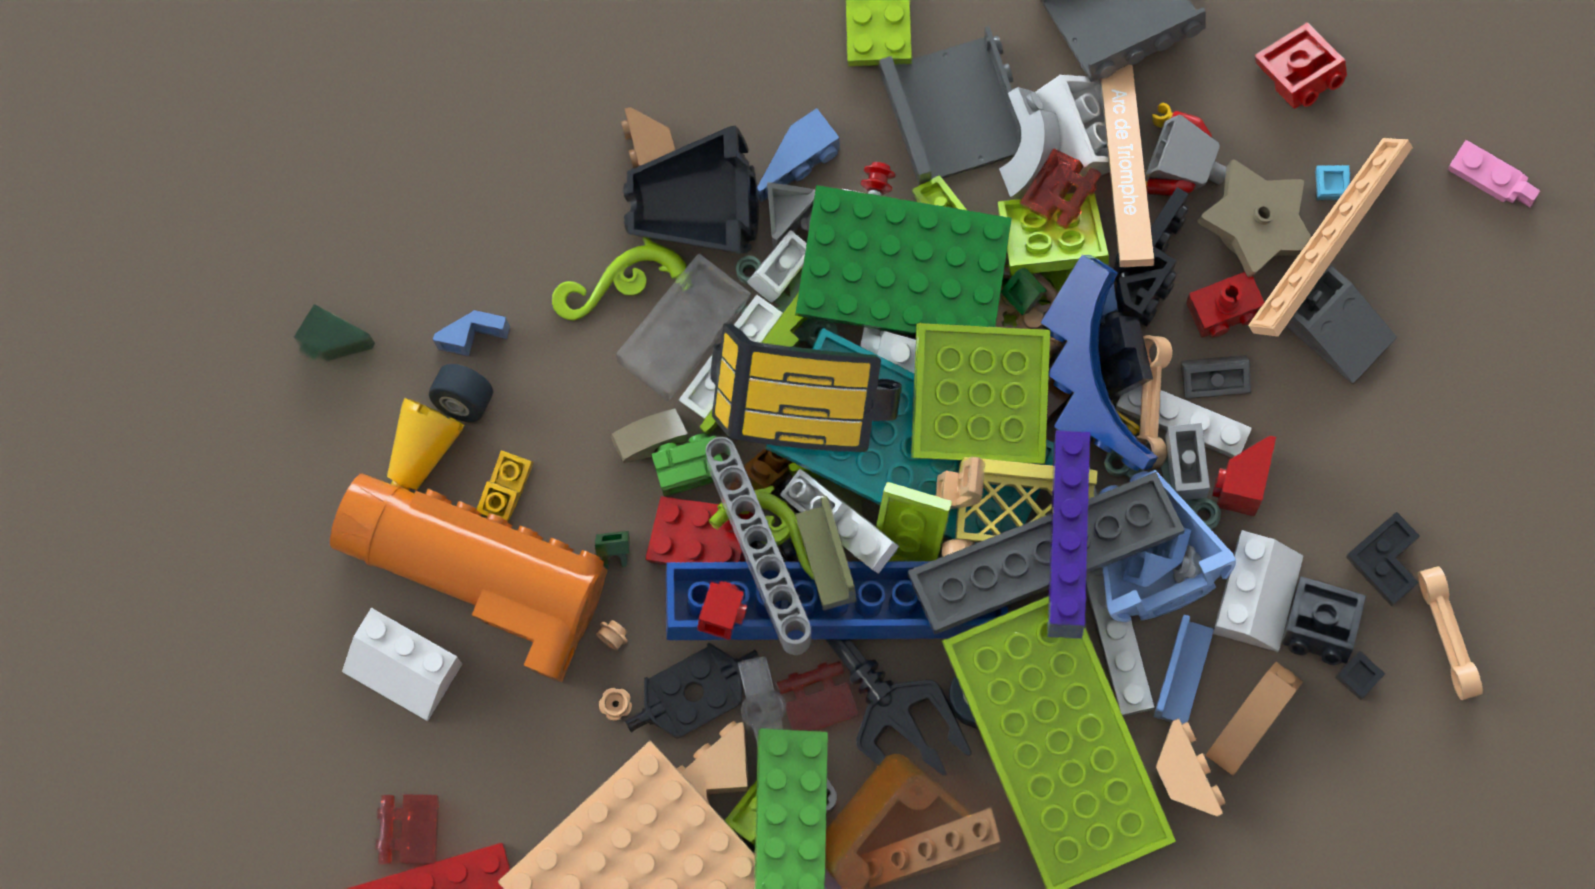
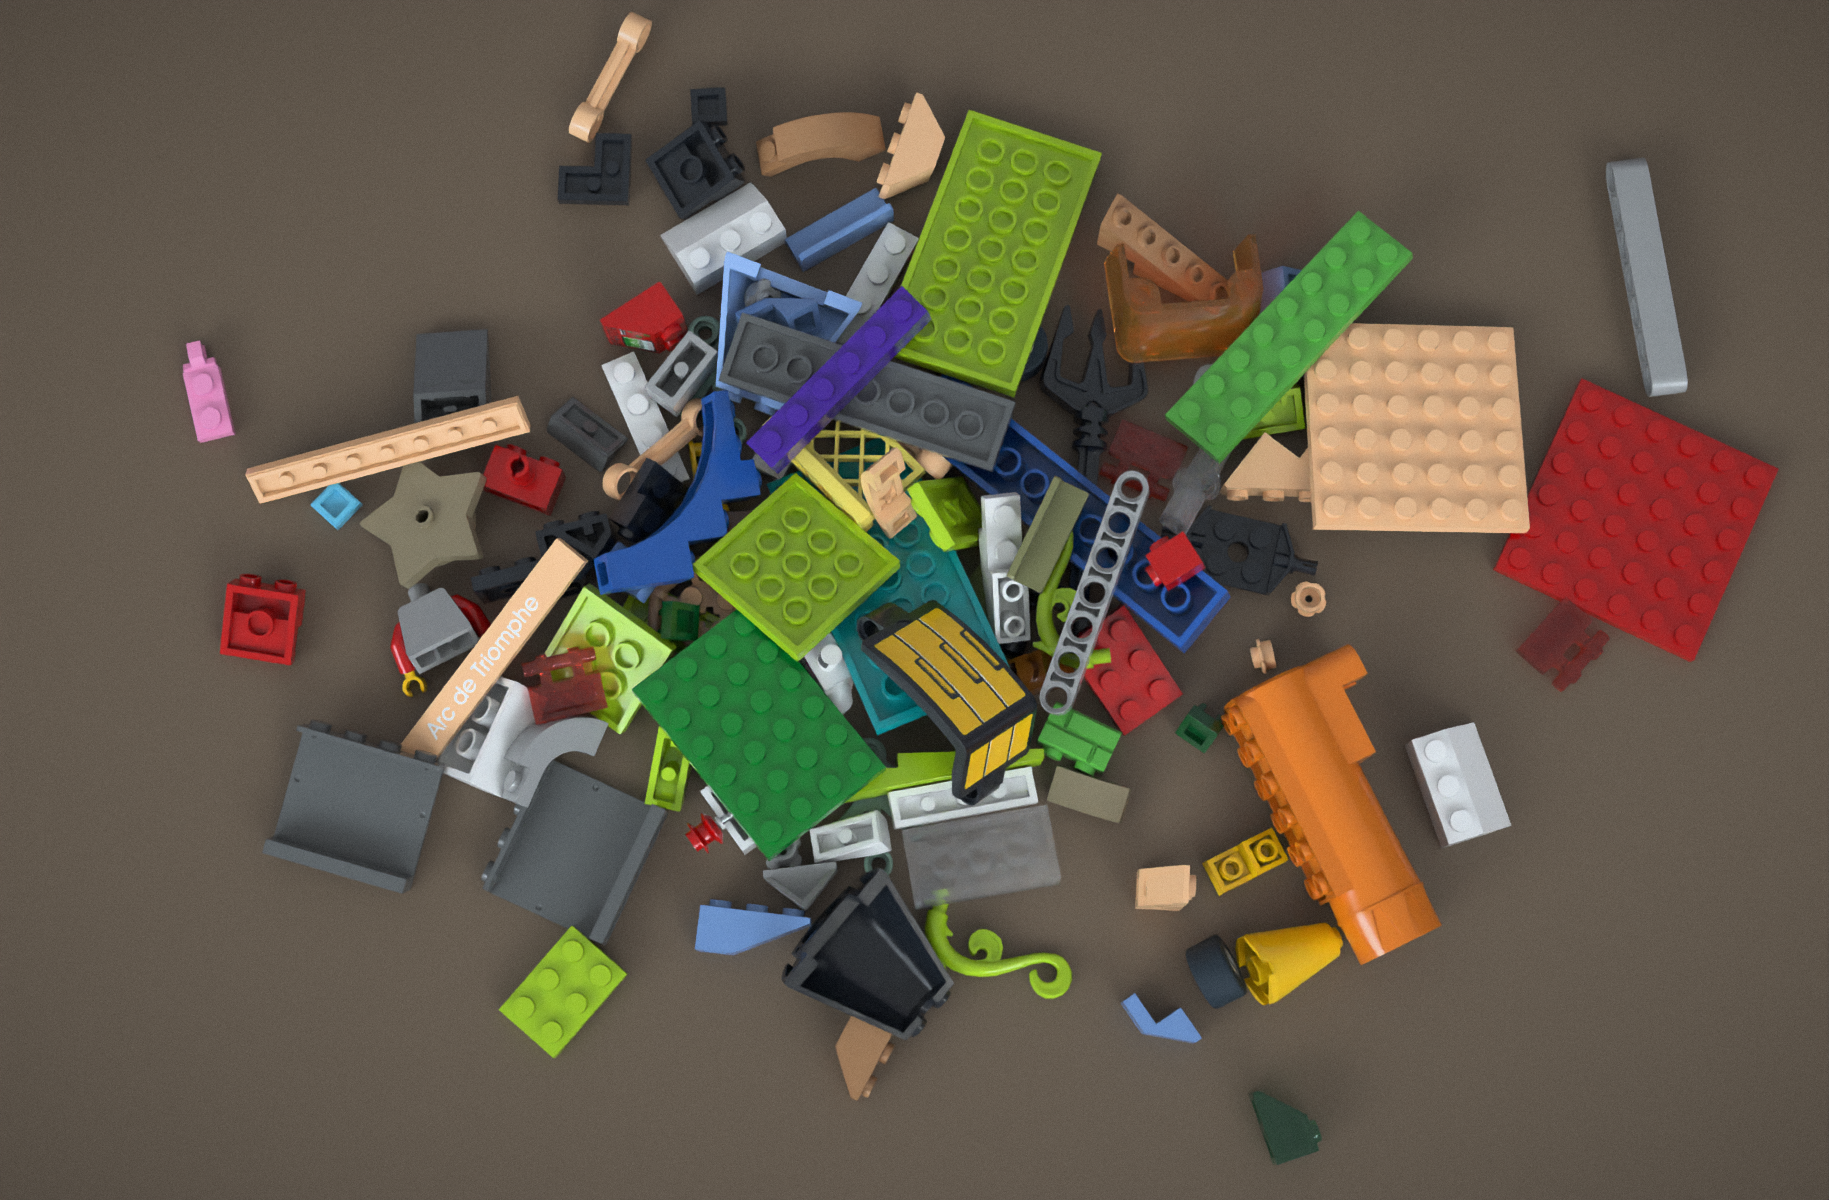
camera: 145 degrees left, 5 degrees up
none -> light nougat slope [1135,865,1196,911]

